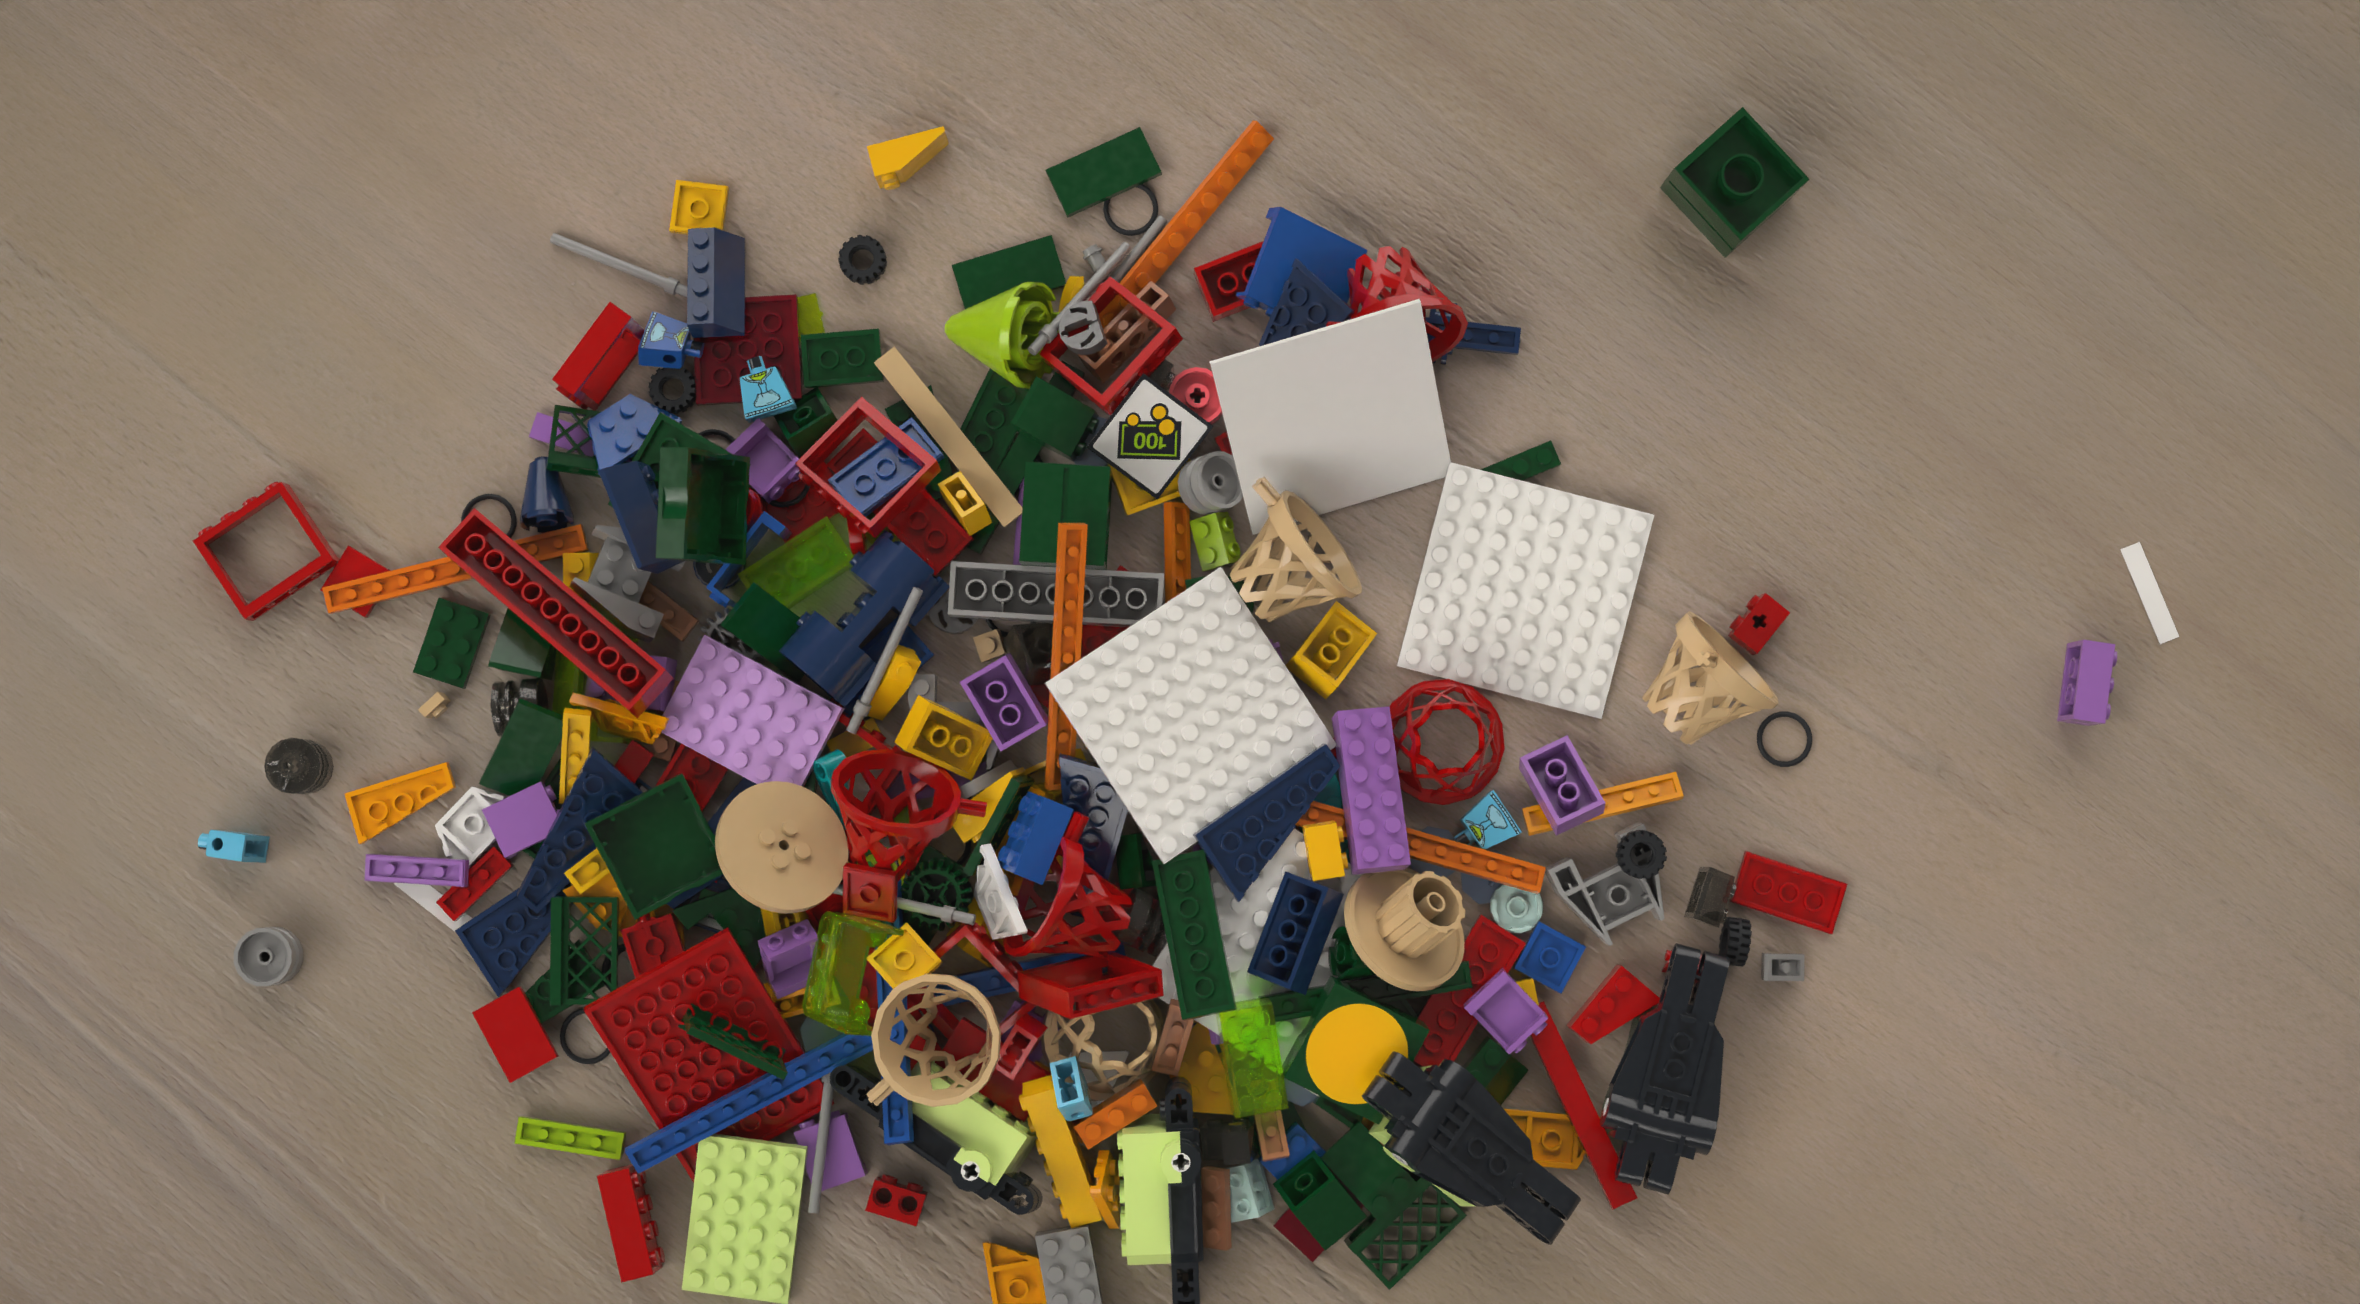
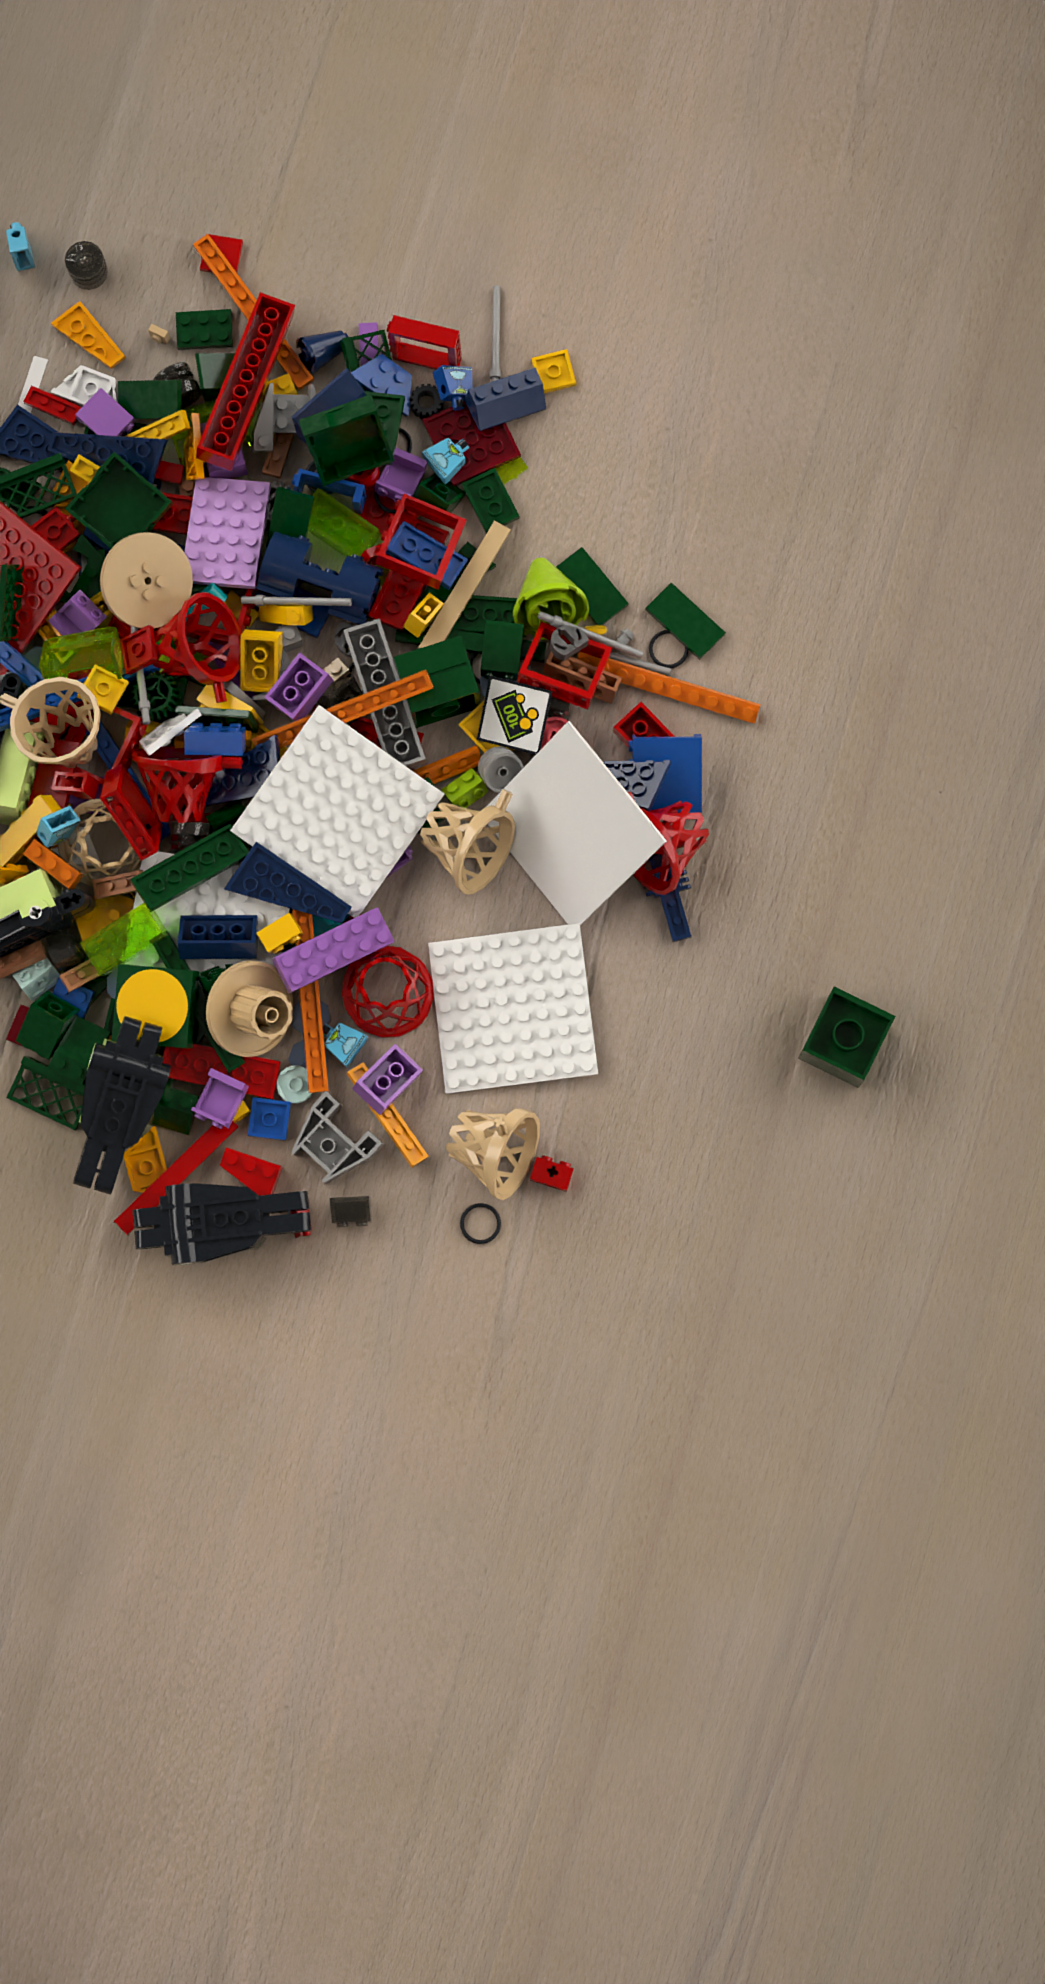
camera: 75 degrees right, 5 degrees down
red window [193,482,339,621] -> none
medium lavender tile [364,854,469,887] -> none
black tyre [461,494,517,538] -> none
black tyre [838,235,887,285] -> none
yellow slope [867,126,949,190] -> none
yellow slope [1285,601,1377,699] -> none
dark green plate [1480,440,1561,481] -> none
black tyre [1616,830,1667,879] -> none
black tyre [1719,917,1752,967] -> none
red tile [1729,851,1848,935] -> none
light grey slope [1761,953,1804,981] -> none
medium lavender brick [2057,640,2117,726] -> none
white sticker [2120,542,2179,644] -> none

